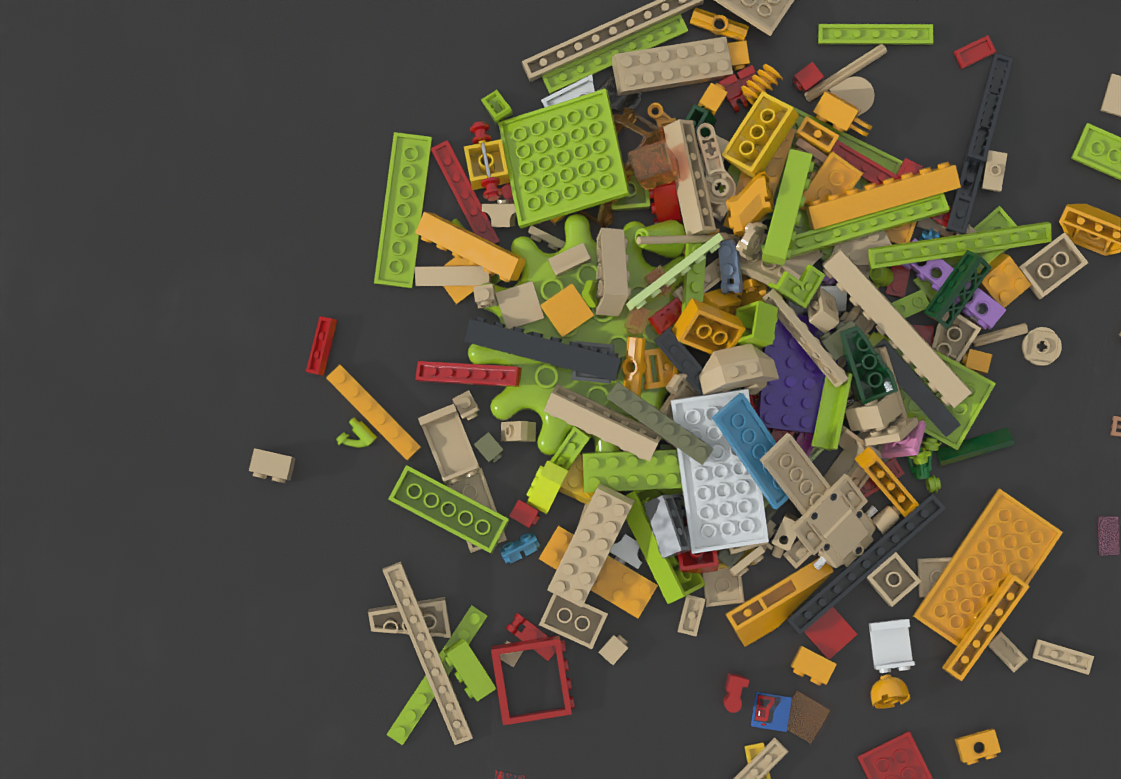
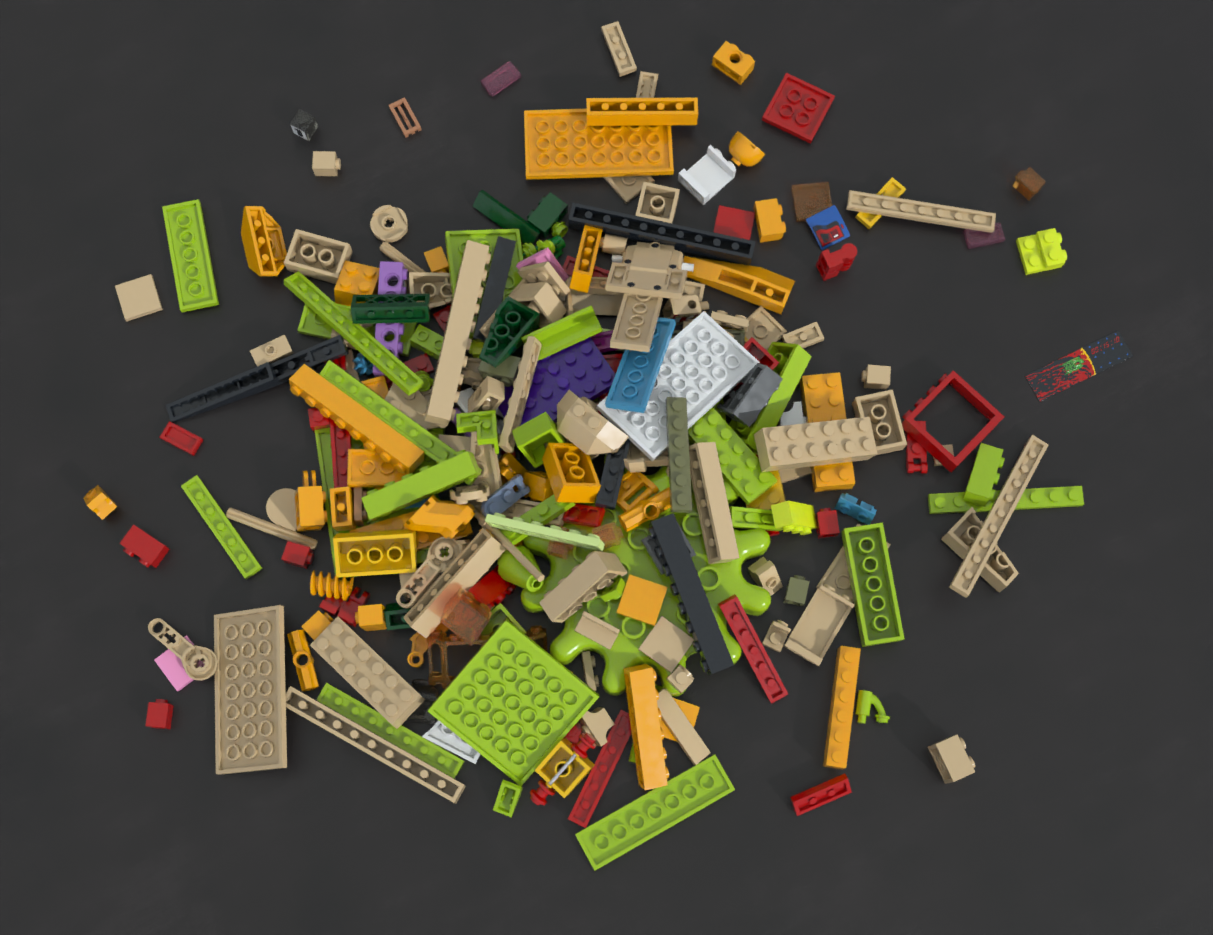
camera: 130 degrees left, 10 degrees down
none -> dark green brick [527,192,568,239]

